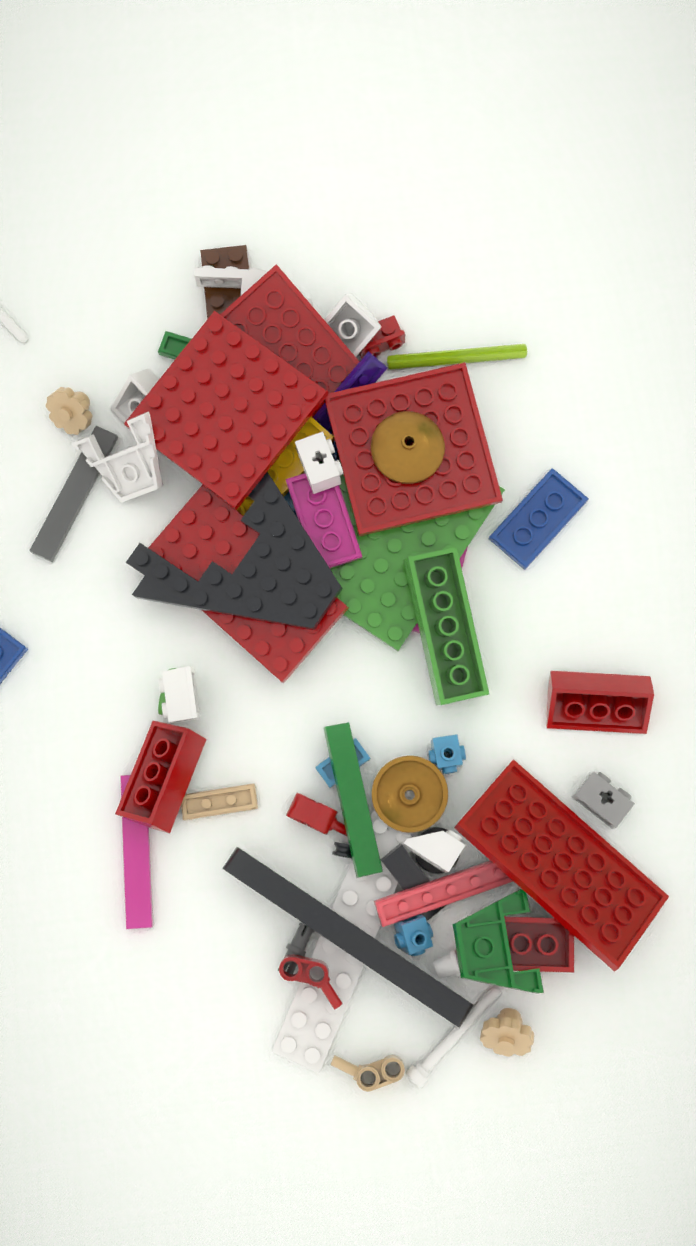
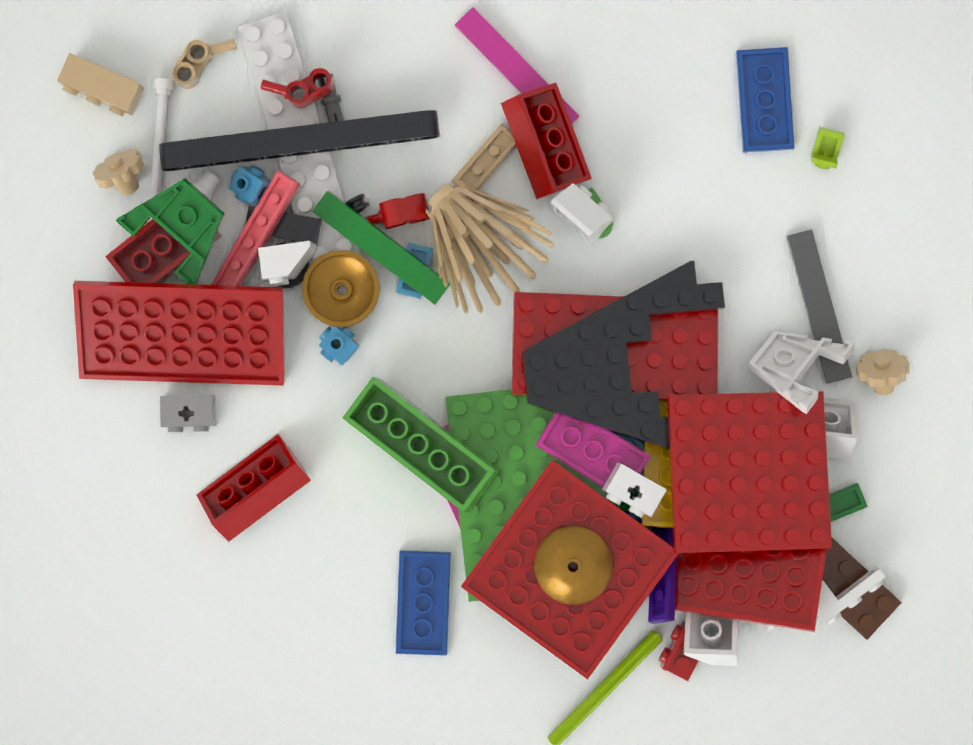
camera: 135 degrees right, 10 degrees up
none -> tan brick [57,53,144,116]
none -> tan plant [426,180,555,314]

